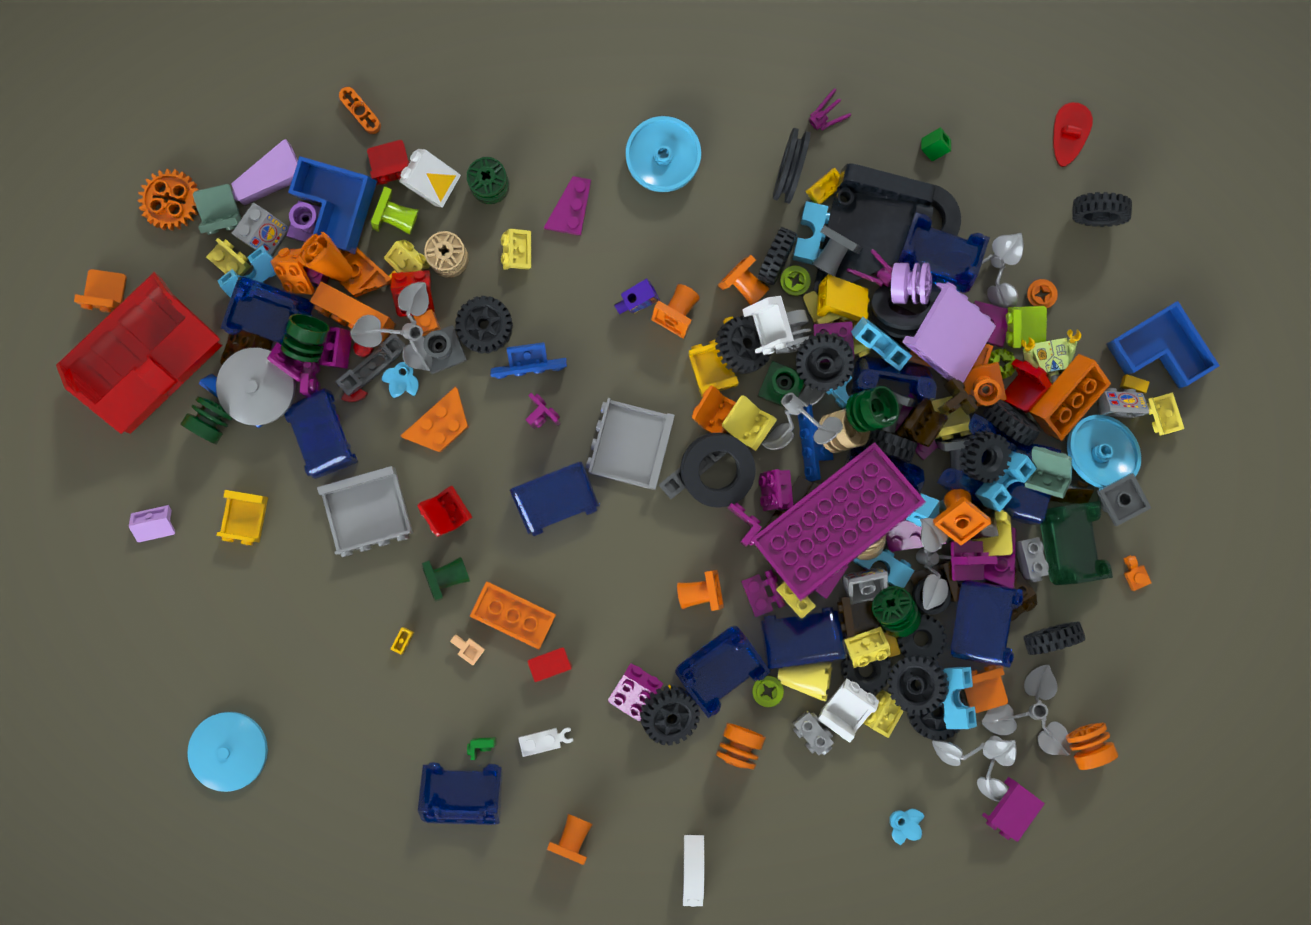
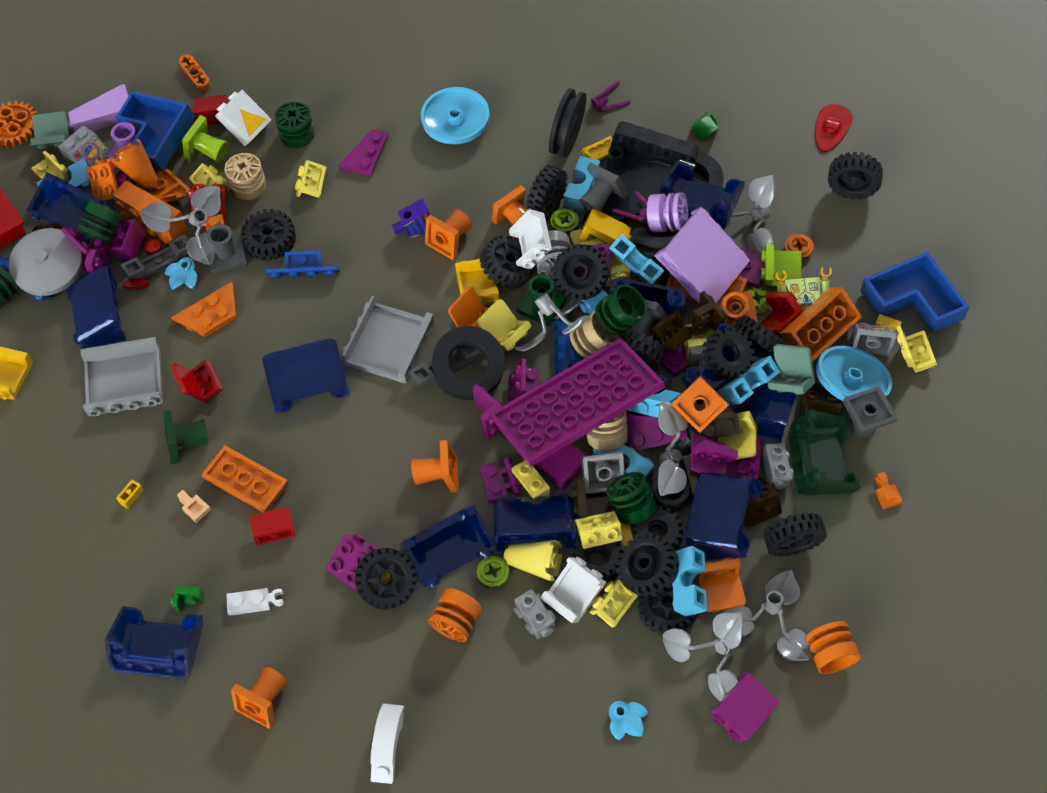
camera: 10 degrees right, 25 degrees down
magenta bracket [525,393,561,429] -> none

